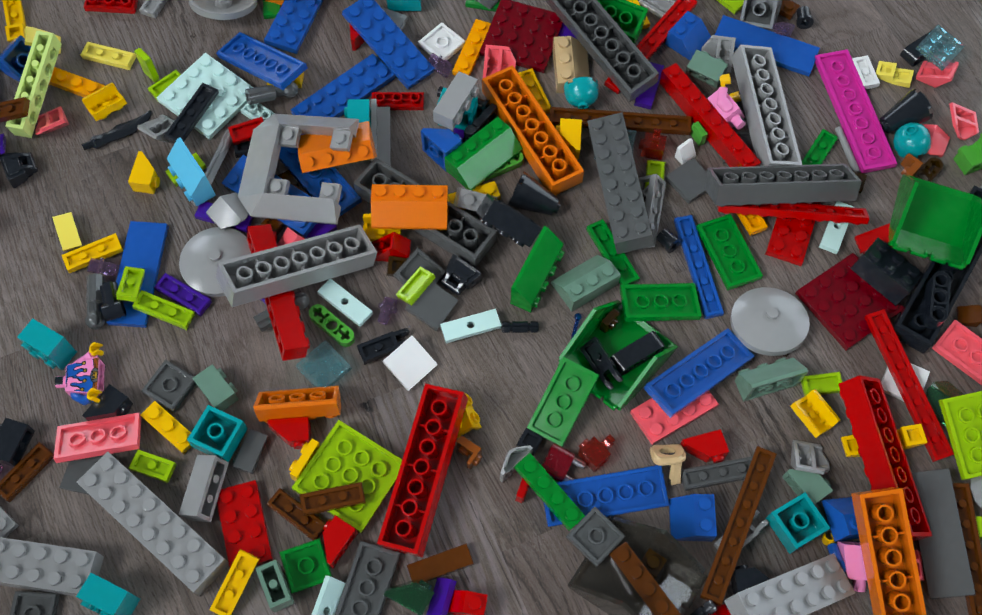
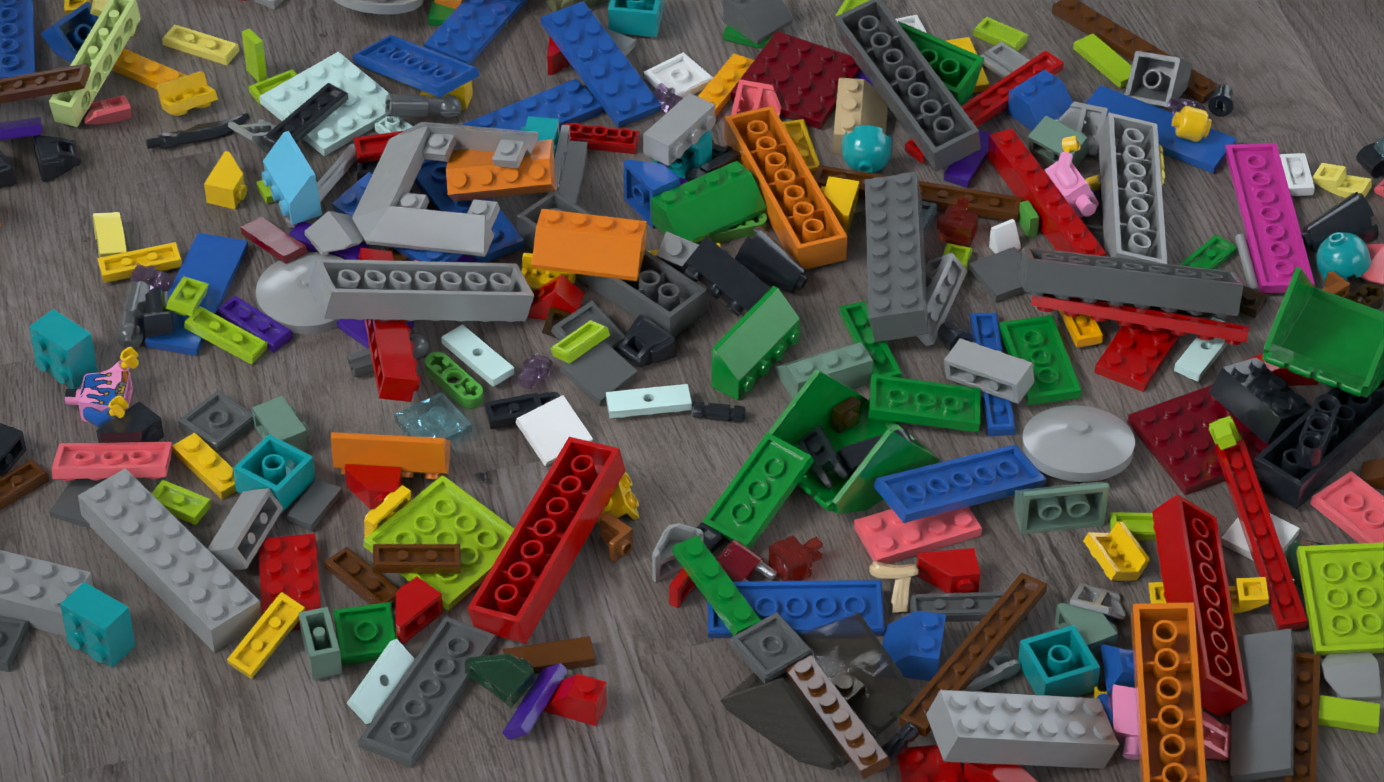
camera: 10 degrees right, 20 degrees down
none -> tile [240,217,307,264]
none -> light grey brick [944,339,1034,404]
none -> yellow head [1172,106,1212,142]
none -> lime piece [1209,416,1241,450]

